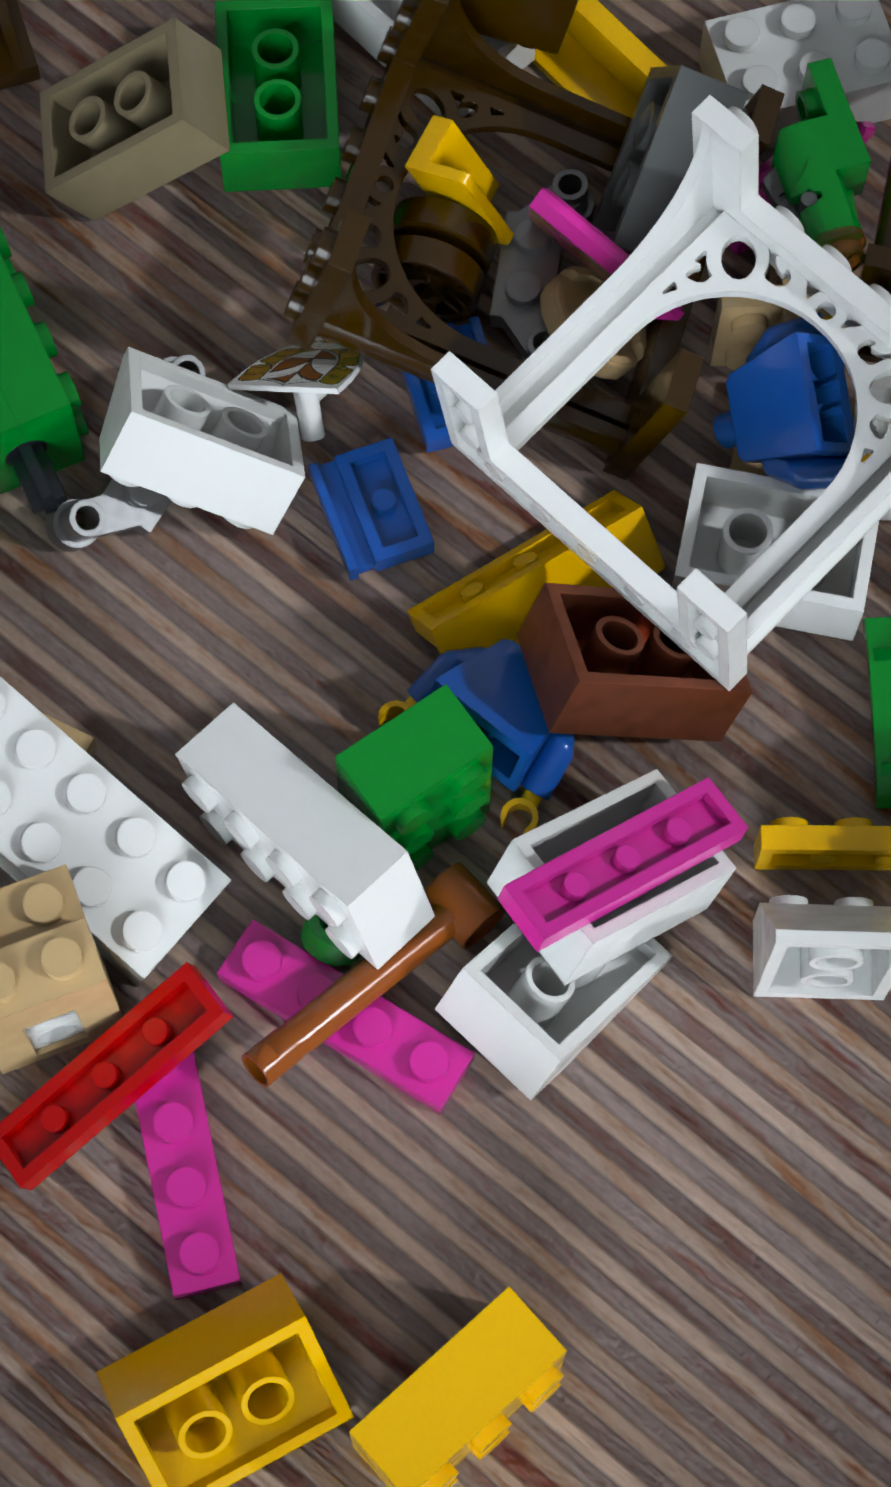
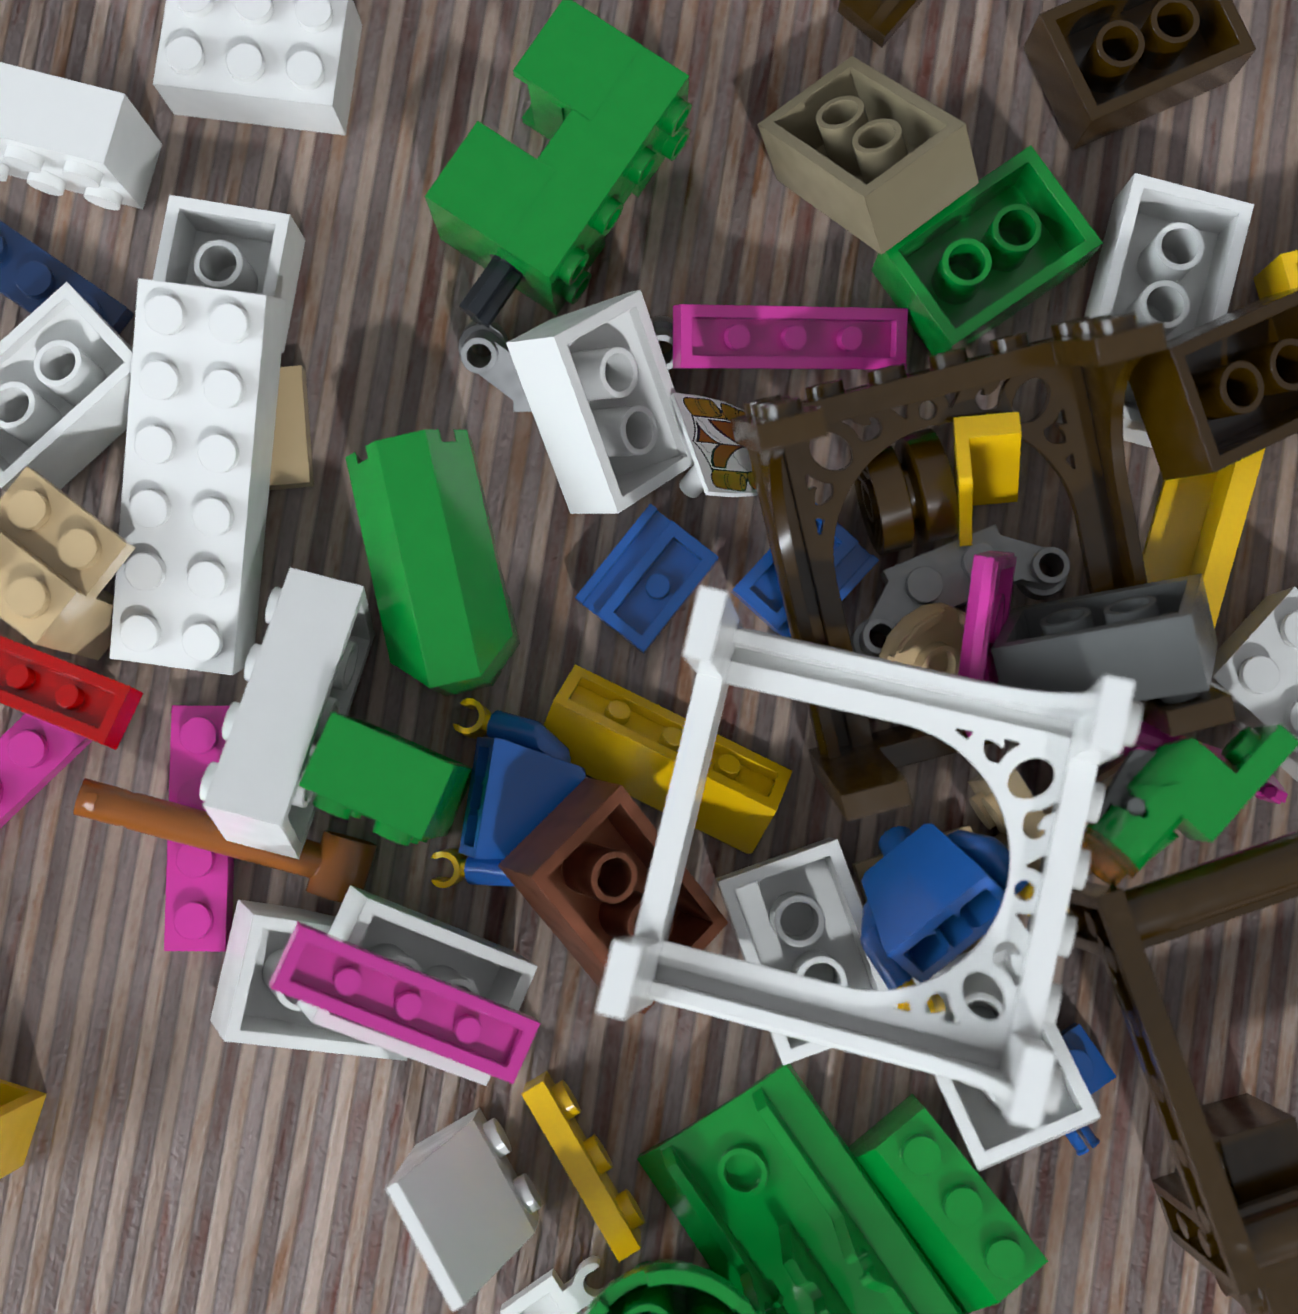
camera: 60 degrees right, 15 degrees up
none -> green brick [345,429,520,696]
none -> dark pink plate [673,304,908,370]

